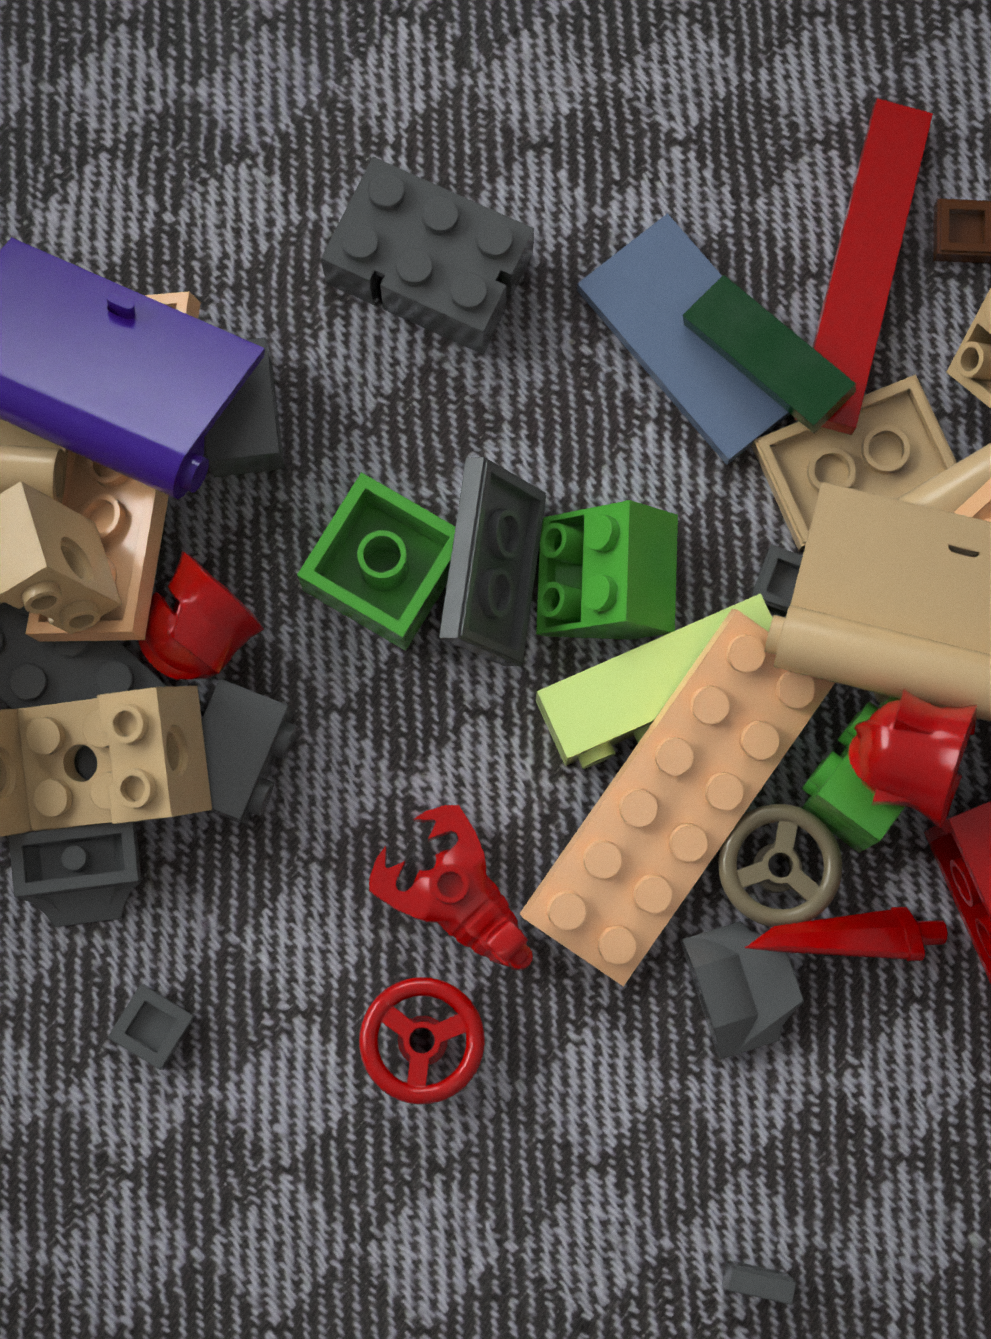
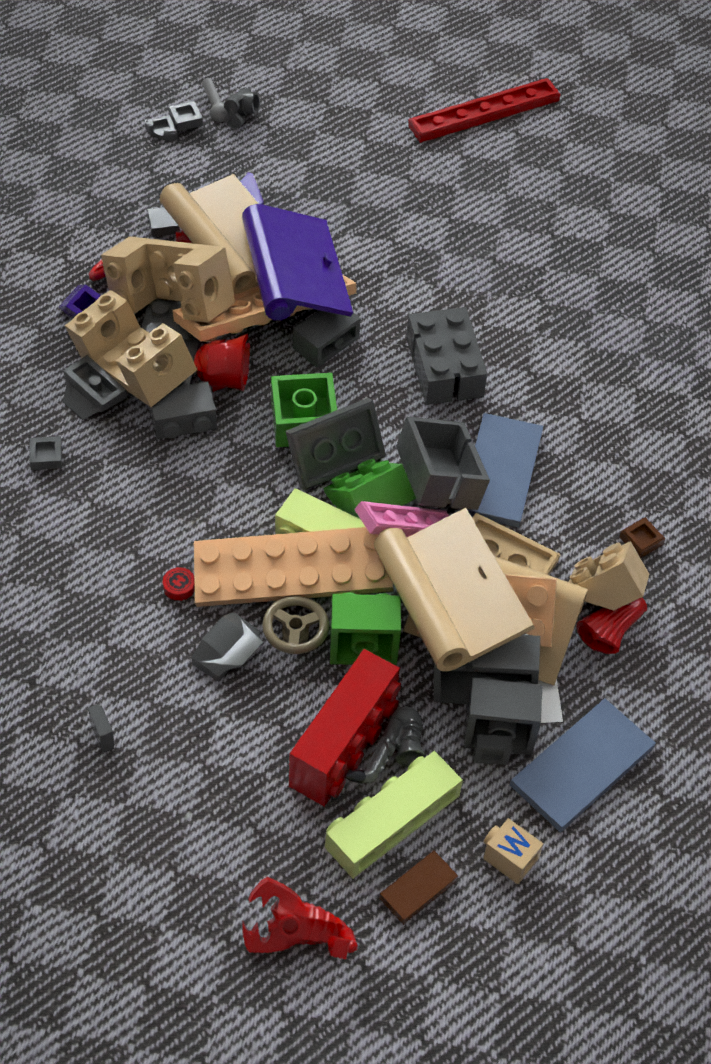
camera: 50 degrees right, 25 degrees down
red piece [359,977,485,1105] -> none
red animal [369,805,533,971] -> none
dark green tile [682,275,856,433] -> none
red bar [745,907,948,961] -> none
red tile [794,98,933,435] -> none
red helmet [848,689,977,828] -> none
none -> red tile [162,567,195,601]
none -> bright pink tile [354,501,449,537]
none -> dark grey piece [396,416,490,510]

